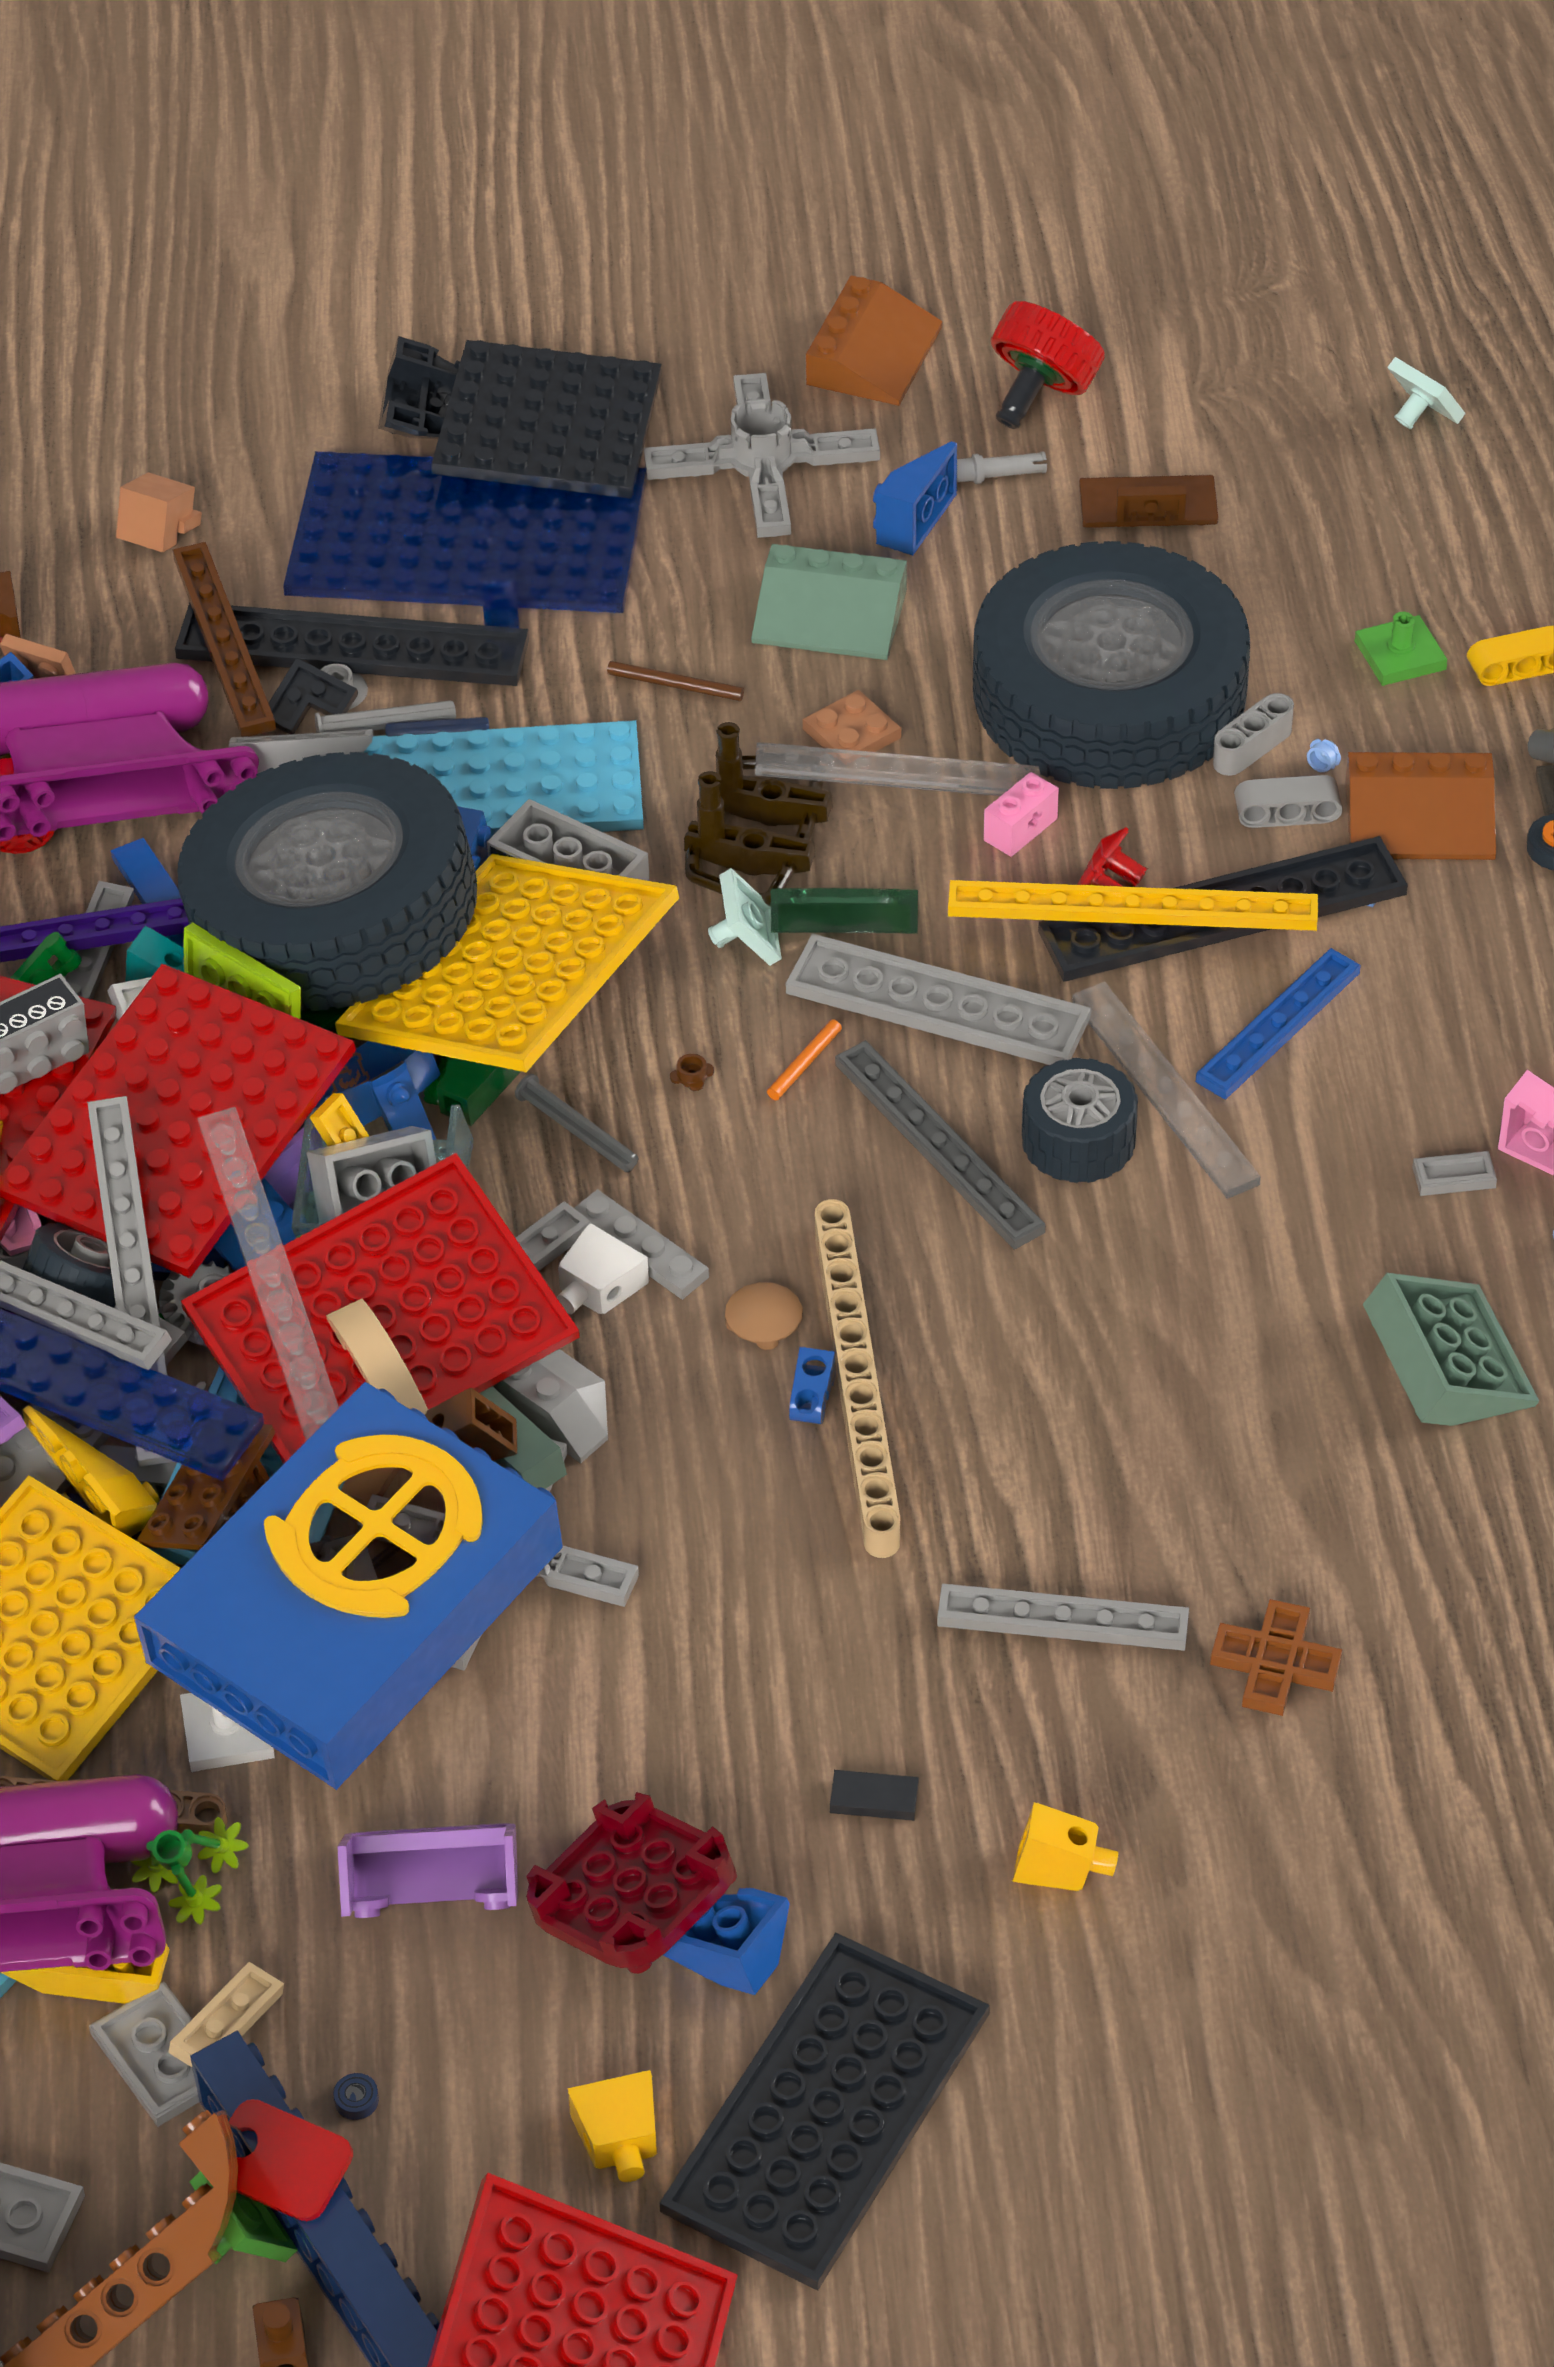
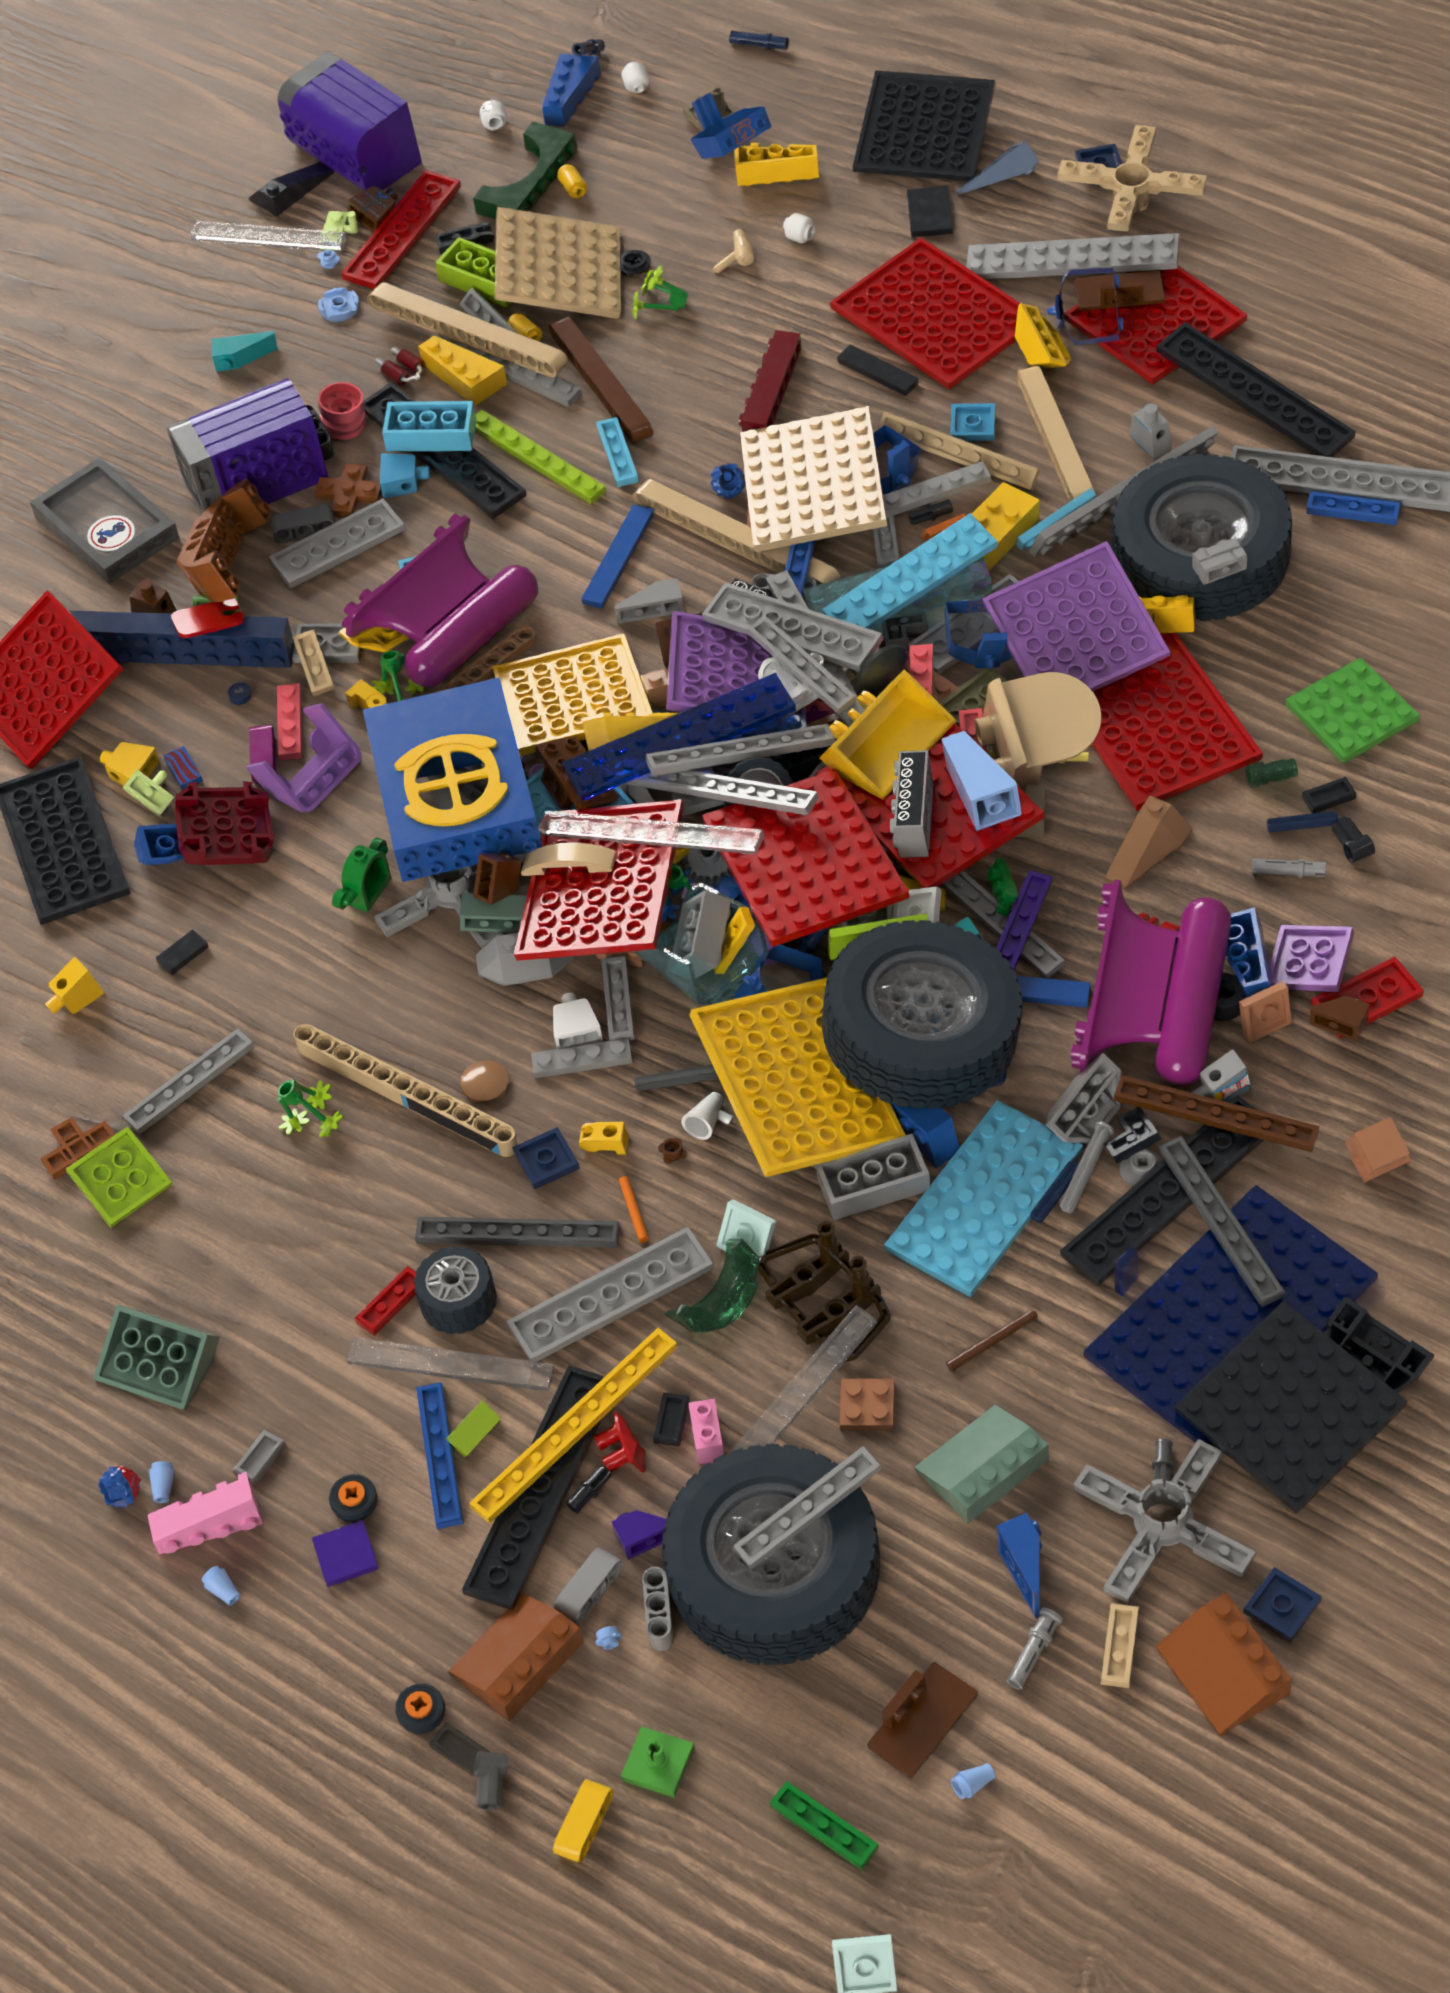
camera: 135 degrees right, 5 degrees up
blue leg [789,1347,836,1424] -> none
red wheel [991,301,1105,429] -> none
none -> lime plate [66,1126,173,1228]
none -> yellowish green plate [123,770,174,816]
none -> tile [163,746,203,790]
none -> magenta beam [249,724,277,783]
none -> coral plate [277,683,302,761]
none -> plant [277,1079,343,1137]
none -> dark purple tile [312,1520,379,1587]
none -> black wheel [329,1474,378,1522]
none -> green piece [332,837,392,913]
none -> yellow leg [345,679,387,710]
none -> red tile [355,1266,416,1336]
none -> lime tile [446,1400,501,1457]
none -> dark blue plate [512,1127,580,1190]
none -> black axle [565,1466,611,1514]
none -> yellow leg [579,1122,629,1155]
none -> dark purple slope [612,1510,666,1560]
none -> black tile [653,1392,690,1446]
none -> white piece [681,1092,733,1140]
none -> light grey plate [733,1446,881,1570]
none -> green plate [769,1781,879,1871]
none -> light blue cone [951,1763,995,1799]
none -> tan plate [1101,1604,1139,1688]
none -> dark grey axle [1152,1439,1173,1487]
none -> dark grey tile [1159,1136,1285,1307]
none -> light grey torso [1191,1049,1252,1103]
none -> dark blue plate [1243,1567,1322,1643]

